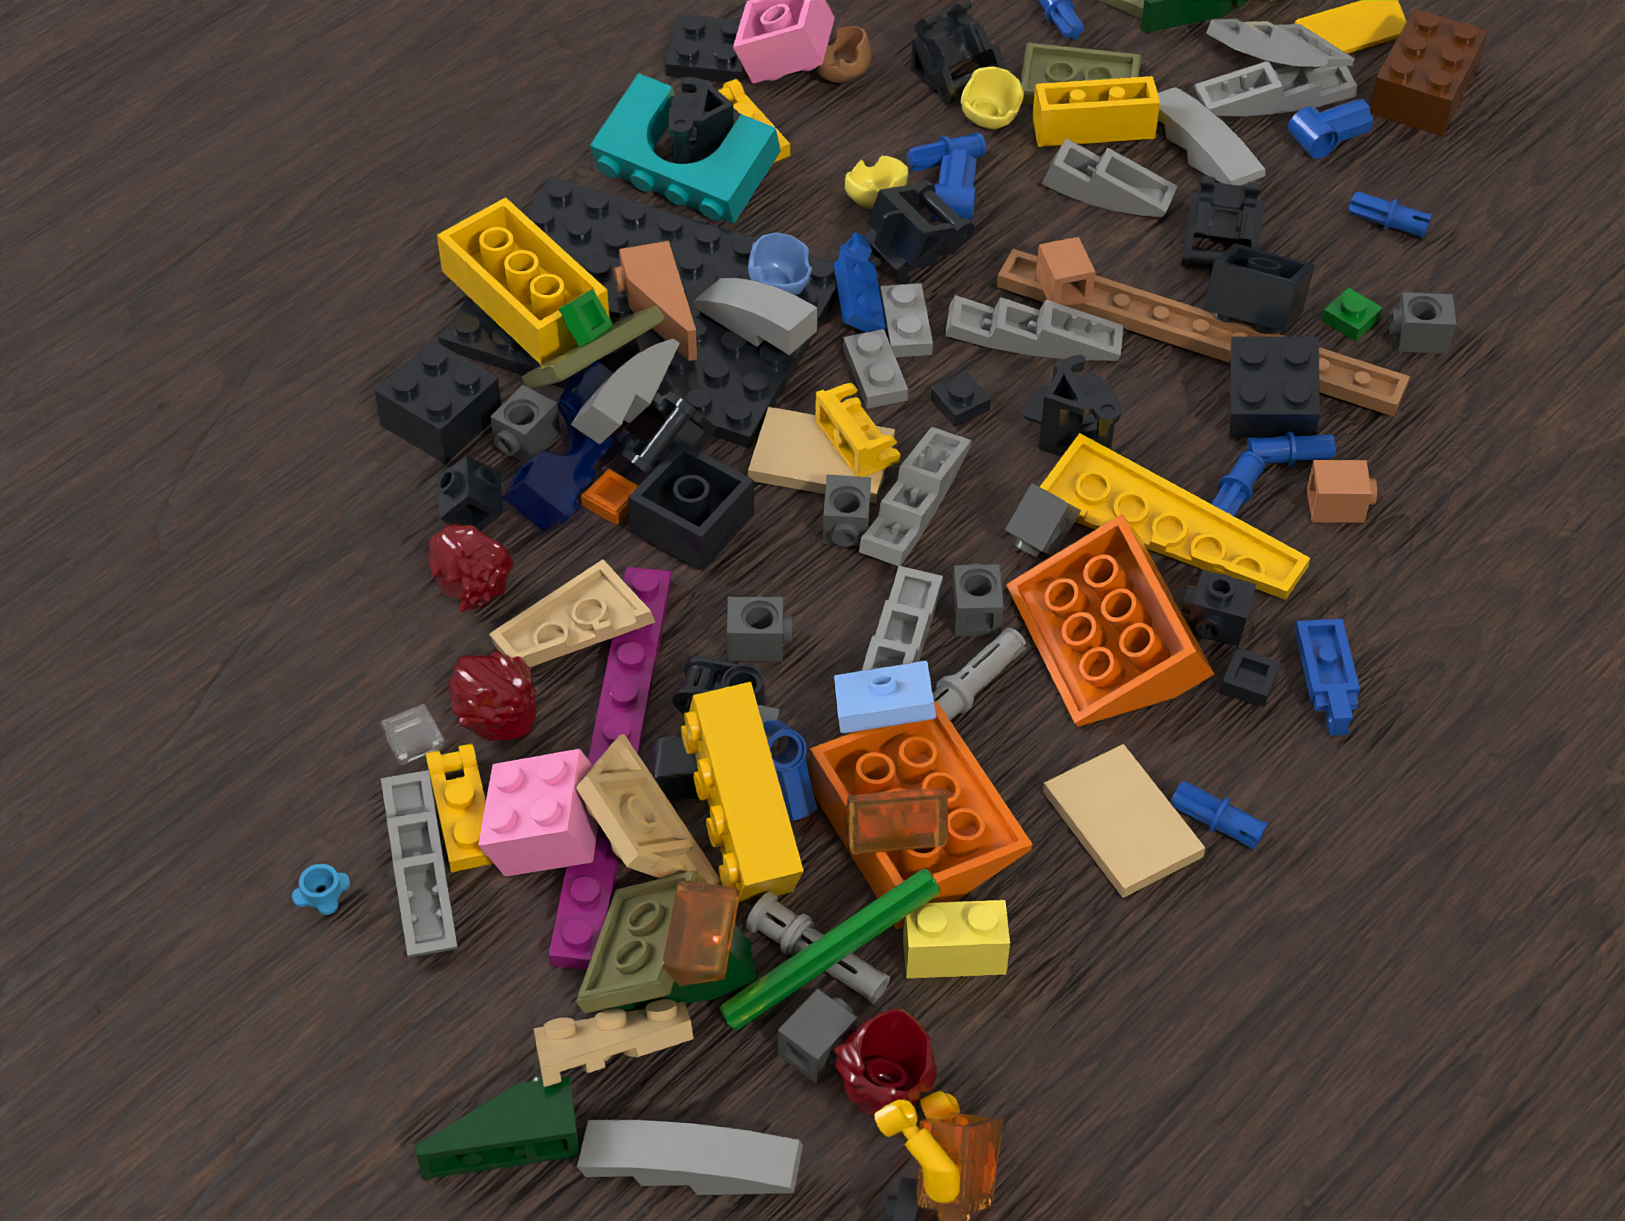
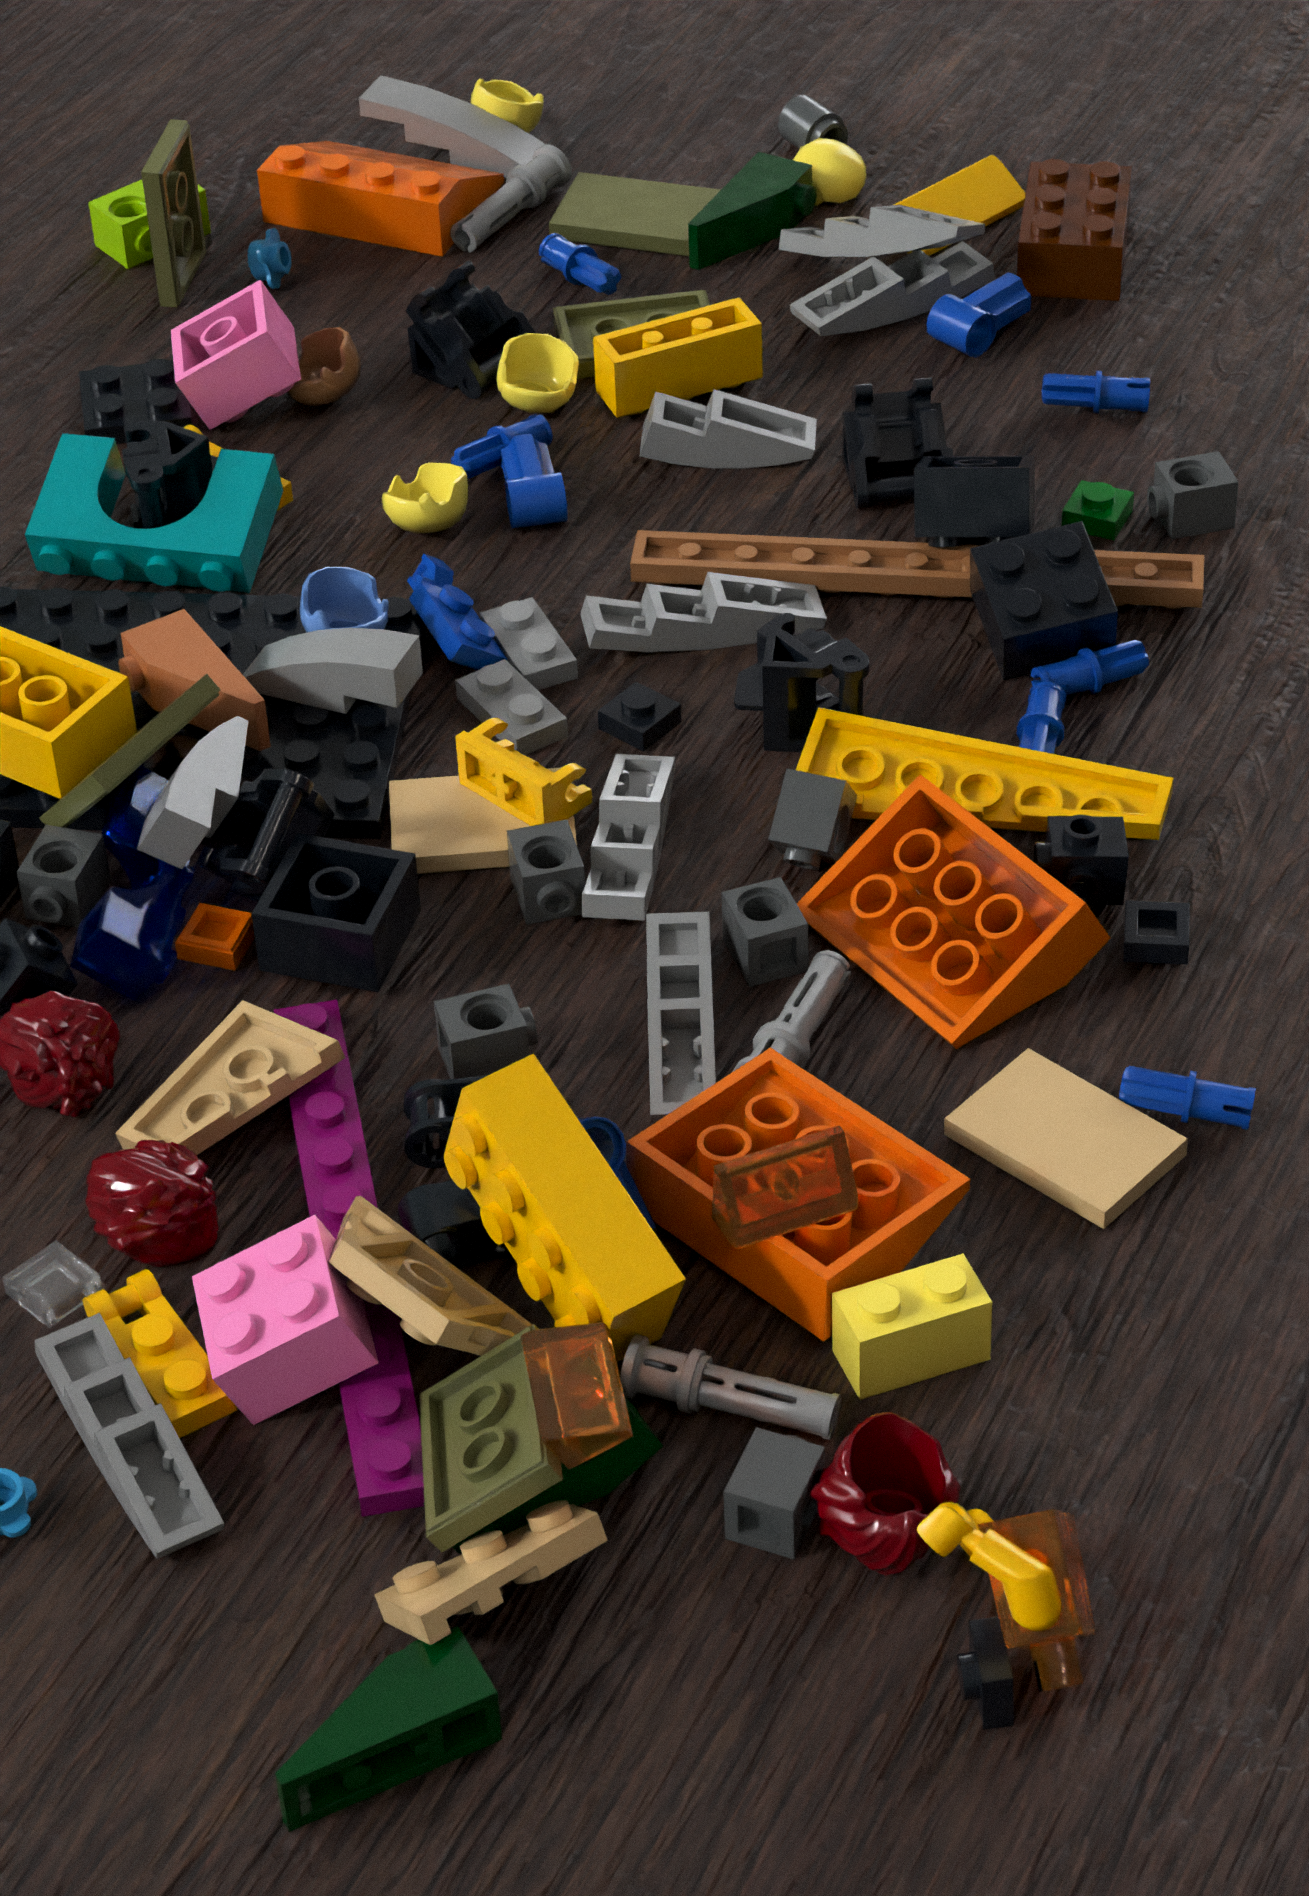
camera: 15 degrees left, 10 degrees down
green plate [558,289,614,347] -> none
light grey slope [577,1120,803,1195] -> none
green axle [720,869,941,1030] -> none
light blue plate [834,661,936,733] -> none
black piece [864,180,975,284] -> none
nougat brick [1036,237,1095,306] -> none
light grey slope [1158,87,1266,186] -> none
blue hinge [1294,619,1360,736] -> none
nougat brick [1307,460,1377,523] -> none

